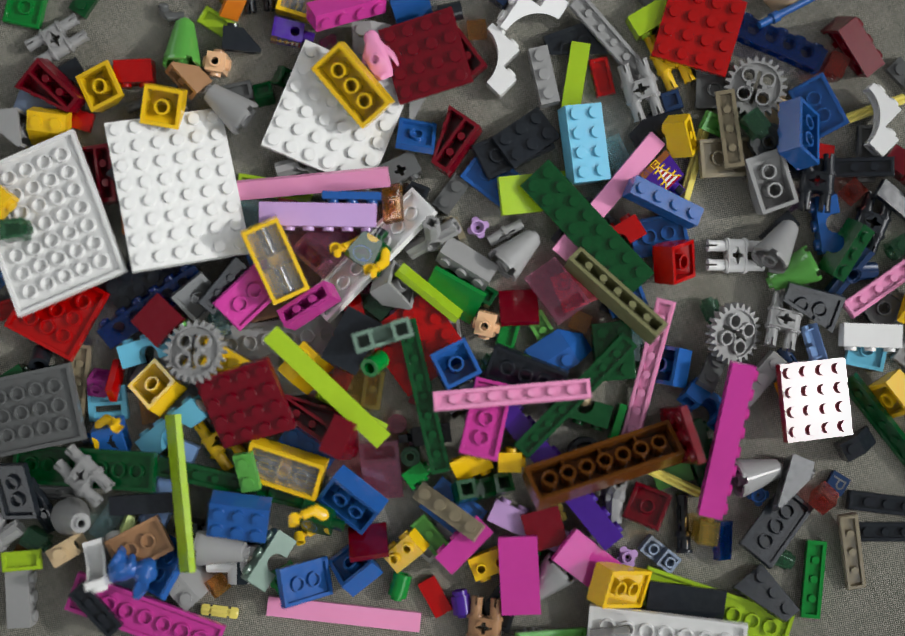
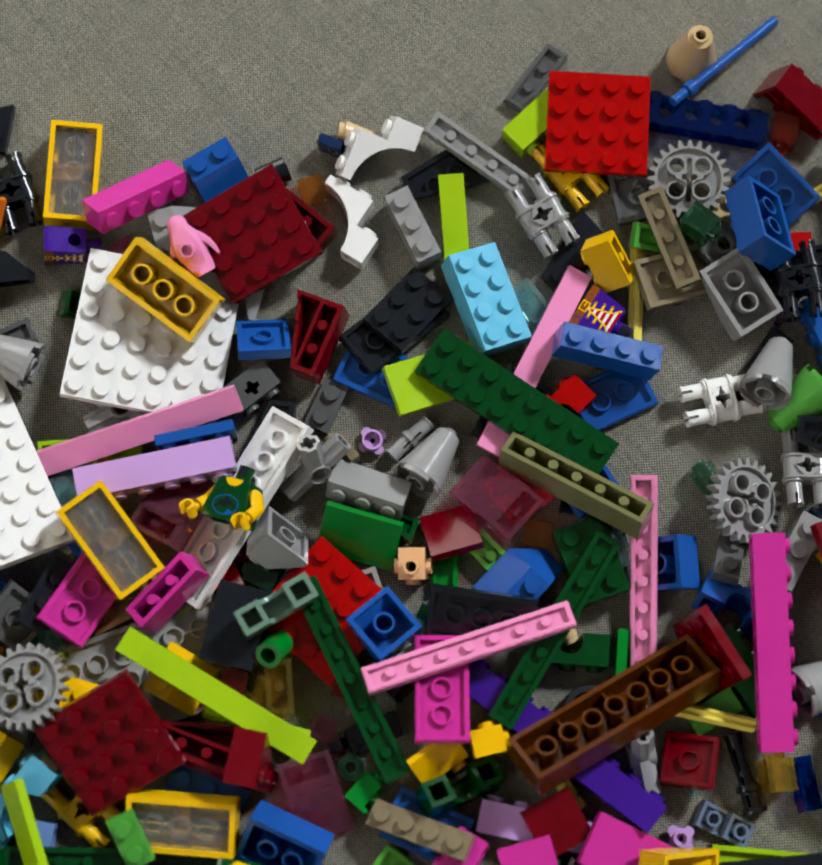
camera: 15 degrees left, 10 degrees down
dark green slope [252,81,276,108] -> none
clear orange plate [382,183,404,225] -> none
lime tile [394,262,463,323] -> none
red tile [588,56,616,98] -> none
red slope [652,239,696,285] -> none
dark blue tile [659,89,684,114] -> none

